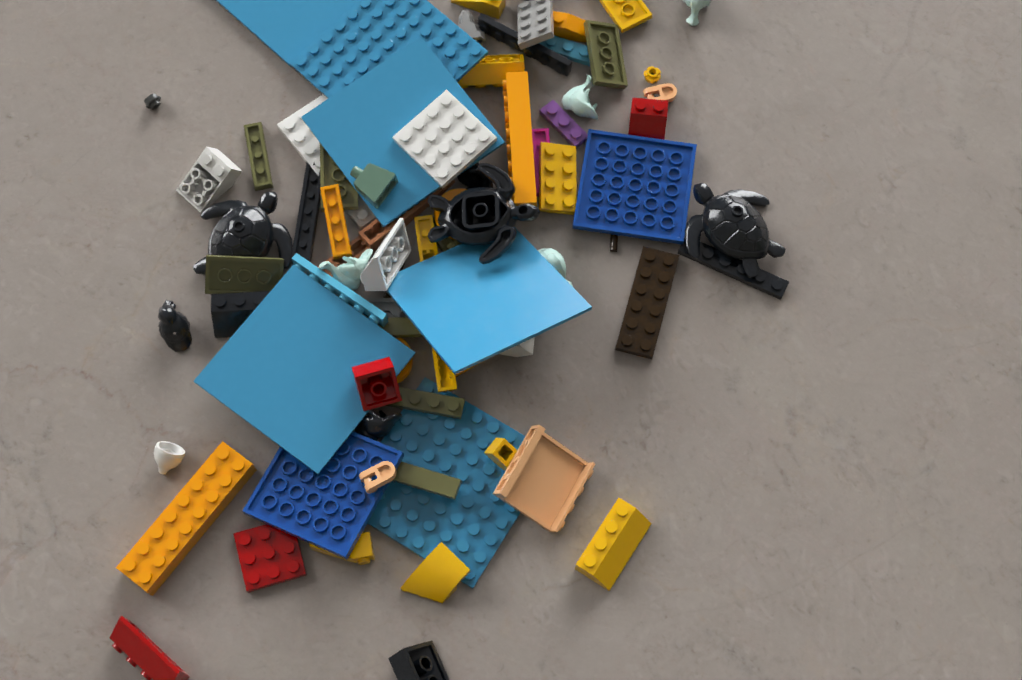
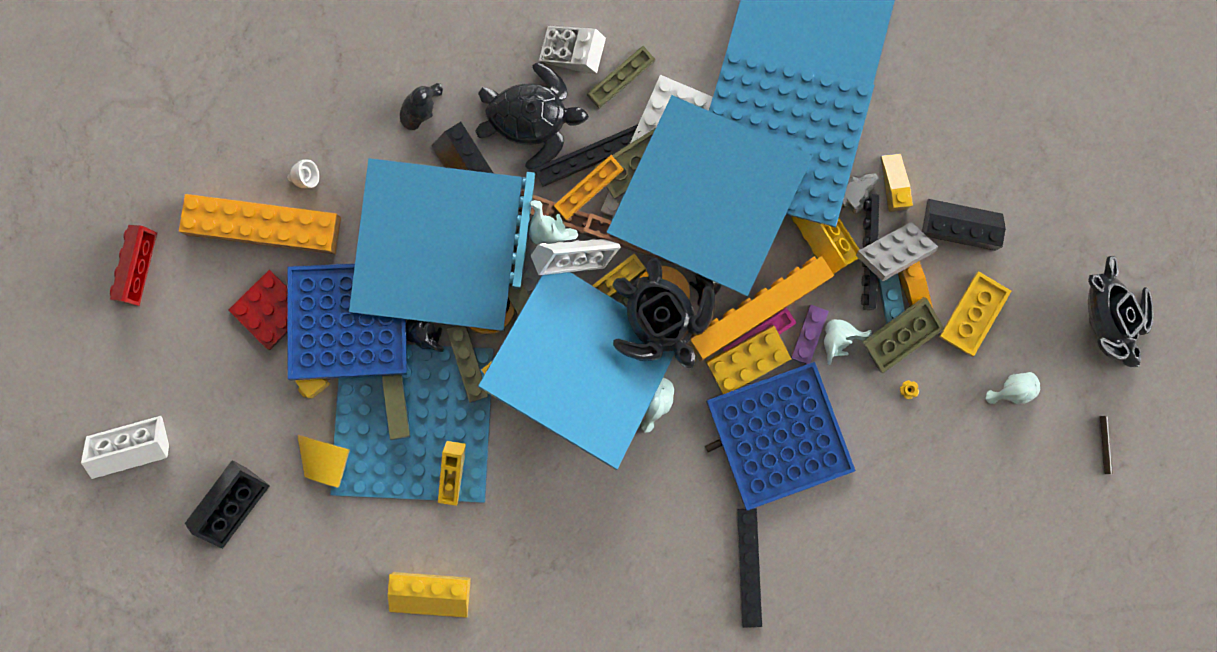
camera: 60 degrees right, 15 degrees up
olive plate [205,255,284,294] -> none
sand green torso [350,163,398,209] -> none
red slope [351,357,402,411] -> none
light nougat plate [359,461,397,494] -> none
white plate [392,90,497,189] -> none
light nougat panel [493,425,595,532] -> none
dark brown plate [615,246,680,359] -> none
red slope [628,97,668,140] -> none
light nougat plate [643,83,677,103] -> none
black animal [685,183,786,278] -> none

